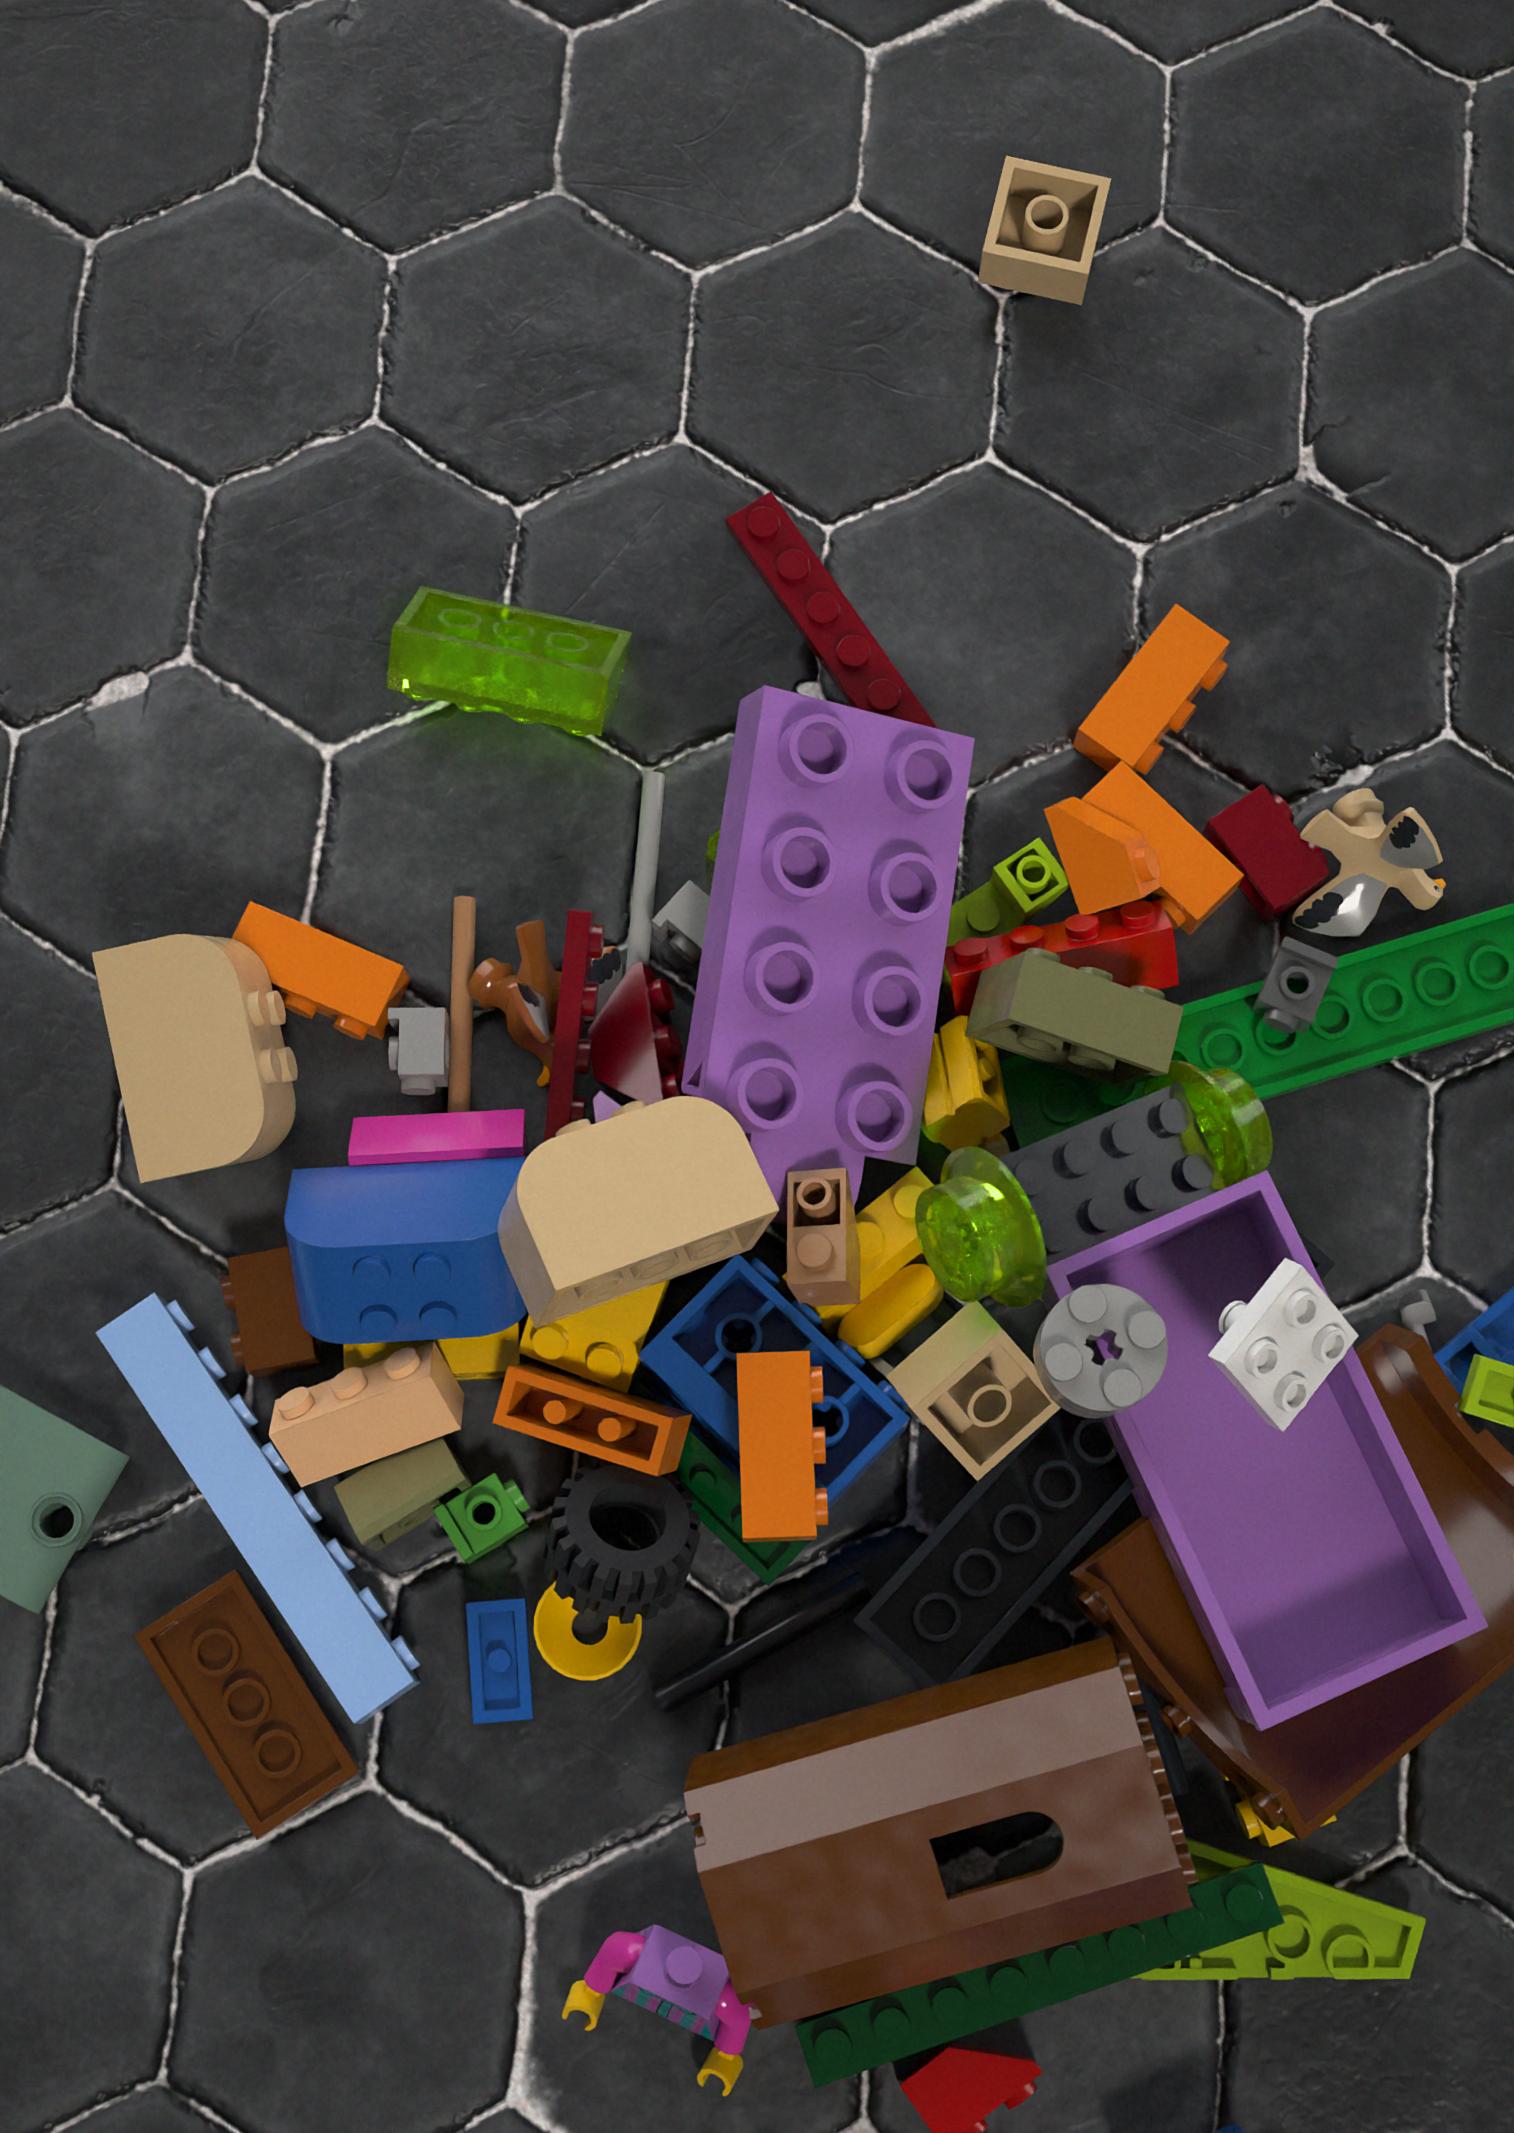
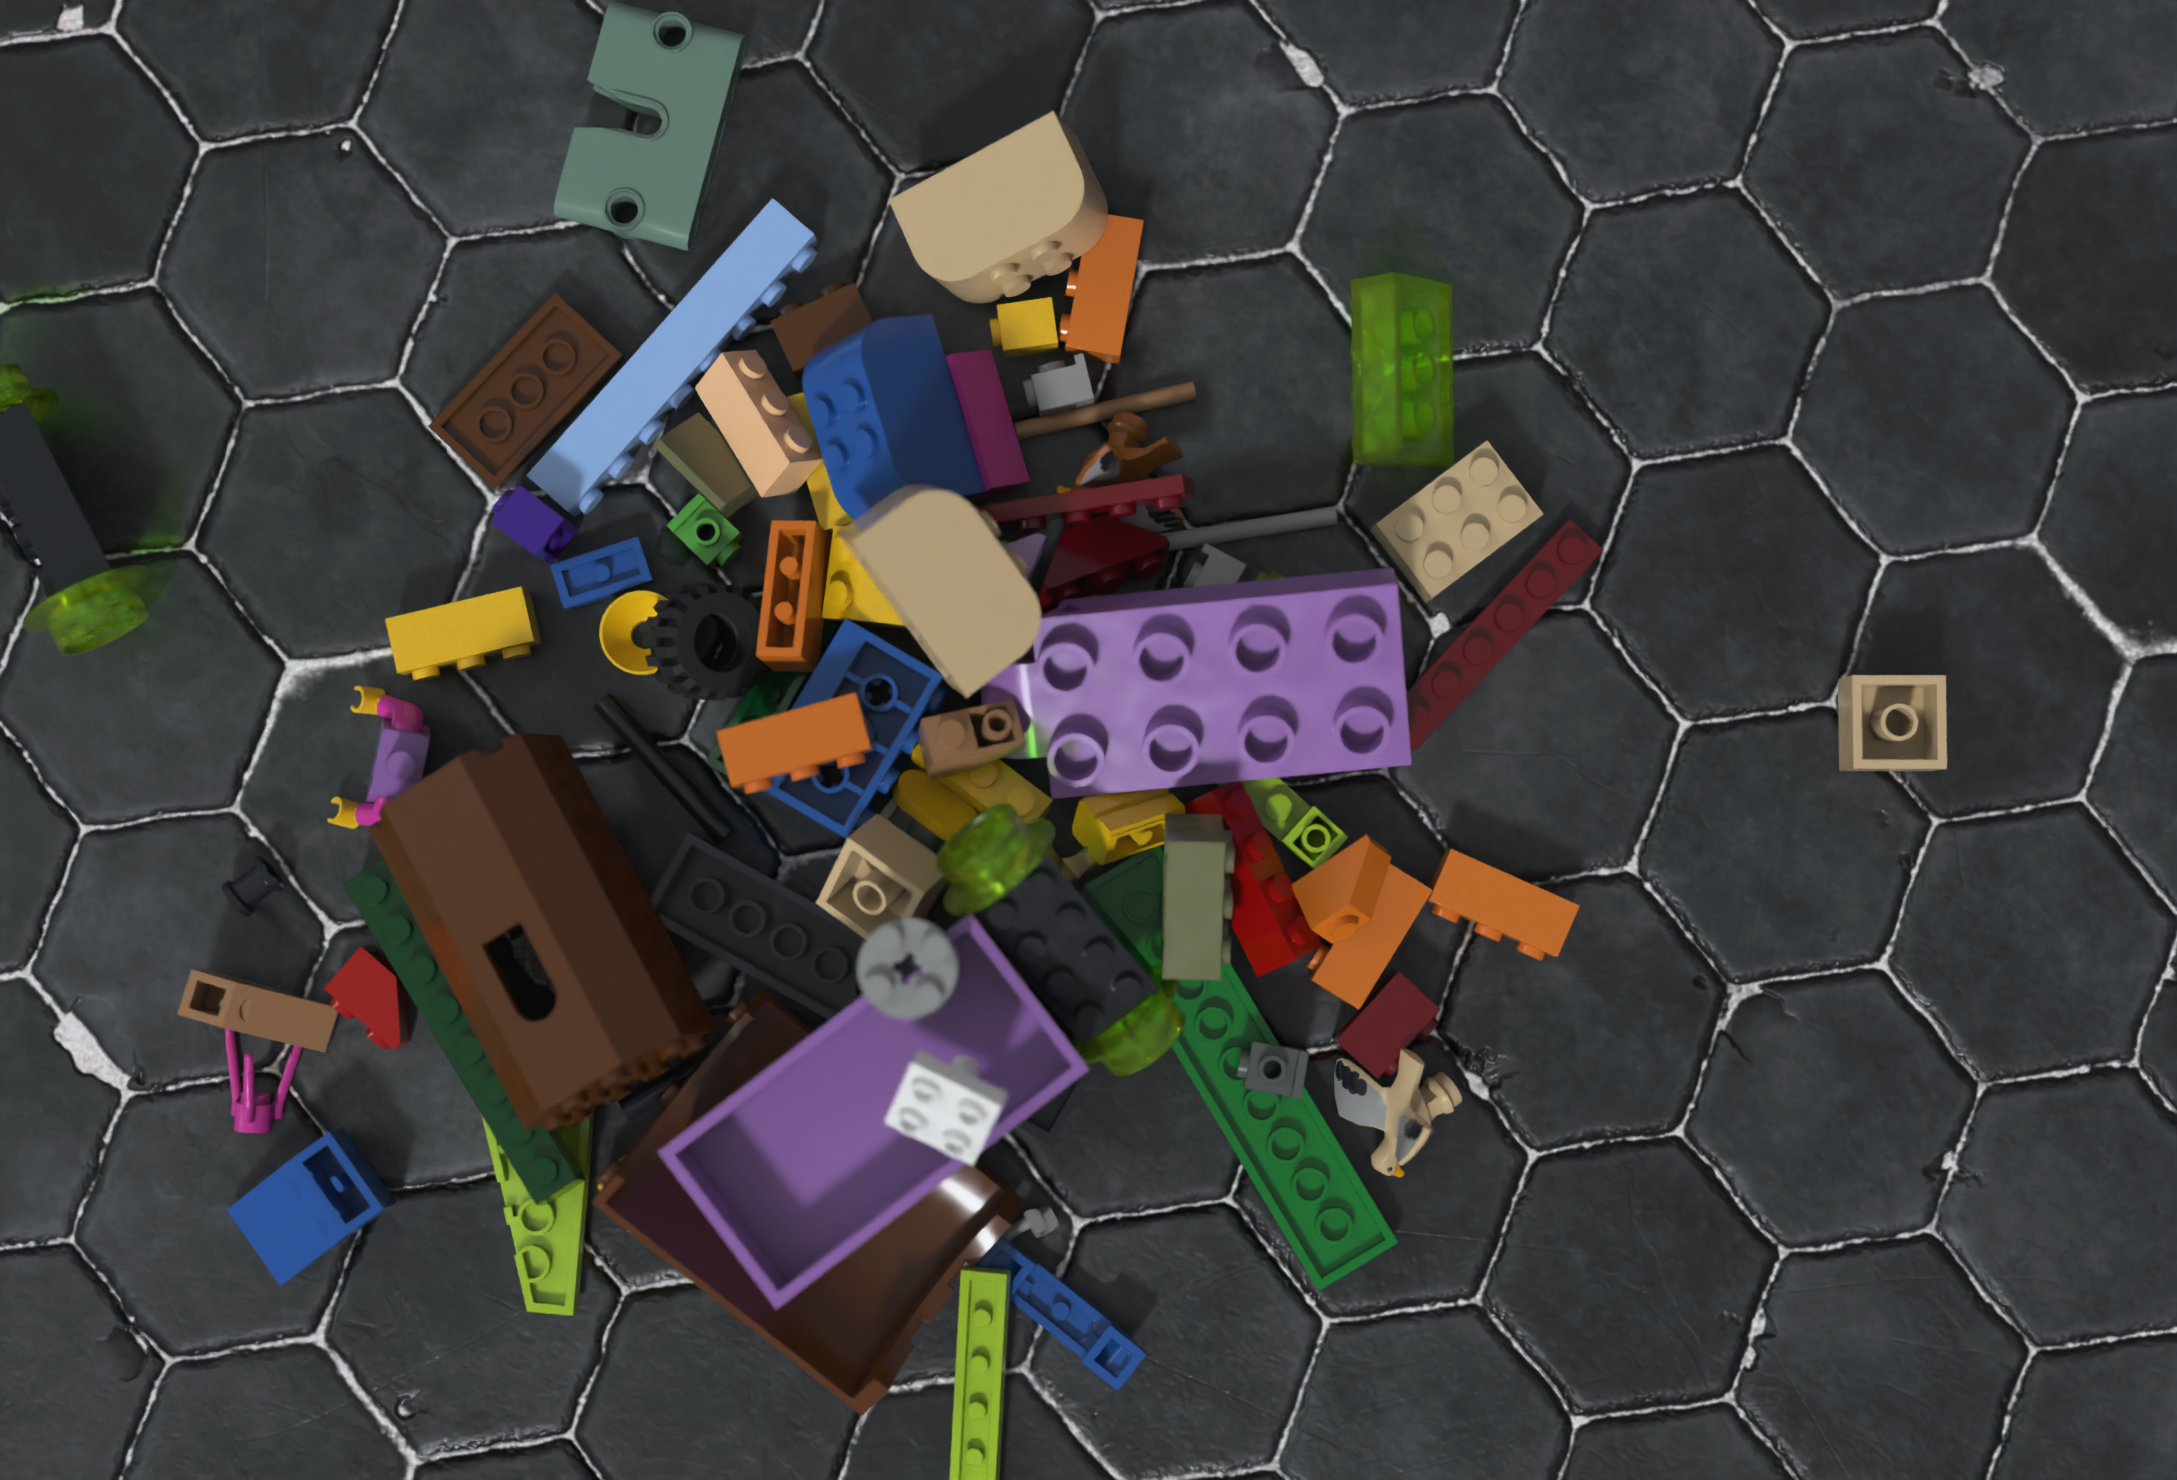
camera: 70 degrees right, 10 degrees up
none -> yellow brick [385,586,542,682]
none -> dark purple brick [491,485,579,565]
none -> yellow brick [989,297,1059,359]
none -> tan brick [1371,440,1543,603]

